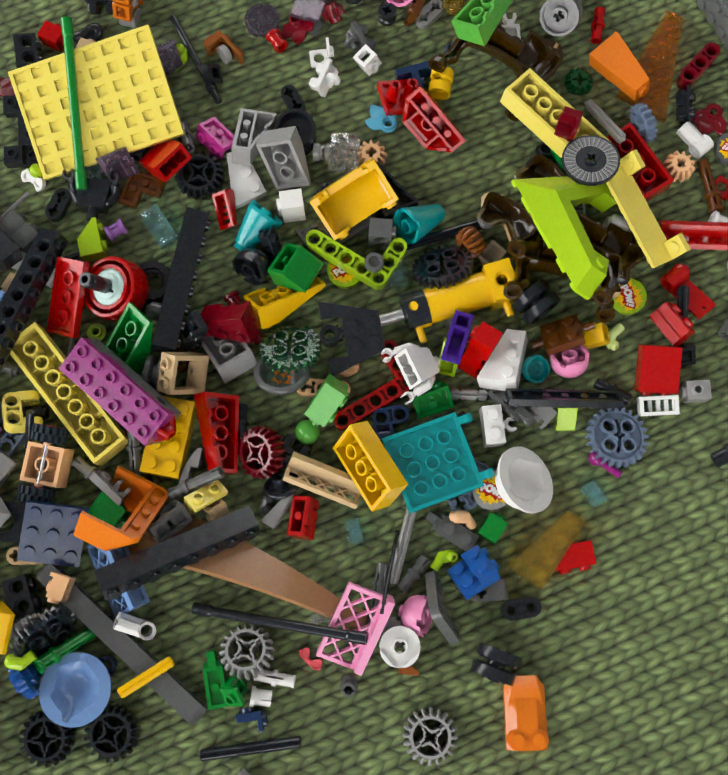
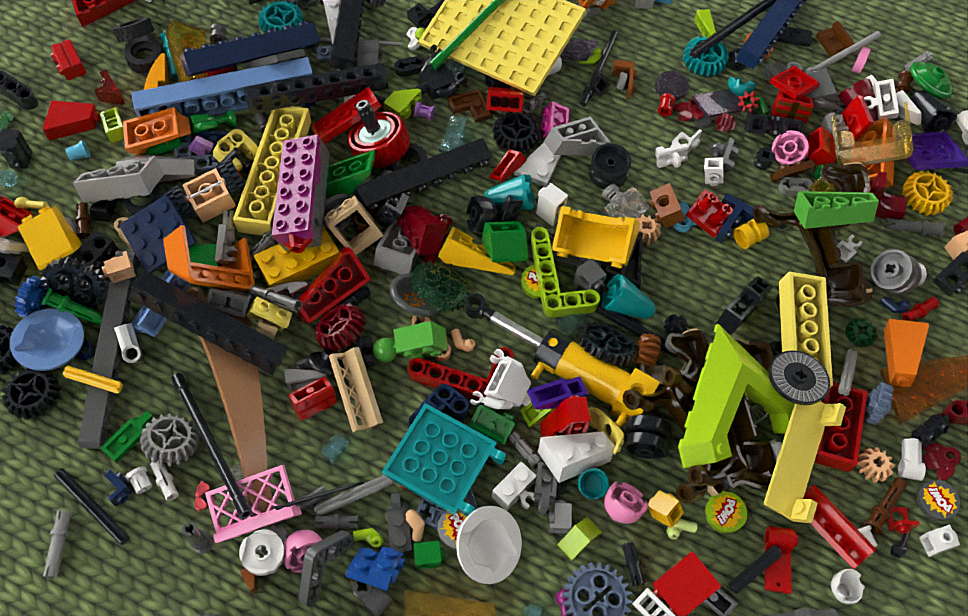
camera: 45 degrees right, 15 degrees down
lime arm [4,650,37,671] -> none
lime plate [87,323,107,341] -> none
clear purple piece [96,146,140,181] -> none
green bracket [220,674,248,706] -> none
light grey slope [256,126,311,190] -> none
black beam [281,85,306,111] -> none
black wing [318,302,385,376] -> none
yellow brick [333,421,408,512] -> none
dark grey tile [365,252,384,273] -> none
red wedge [402,86,466,153] -> none
black plate [505,388,625,409] -> none
reddish brown plate [530,314,596,356] -> none
dark red panel [554,106,583,141] -> none
red brick [649,302,695,346] -> none
none -> light yellow piece [588,407,625,455]
none -> dark orange brick [649,183,686,228]
none -> black gear [663,314,688,335]
none -> black brick [716,276,774,335]
none -> dark blue arm [880,296,911,313]

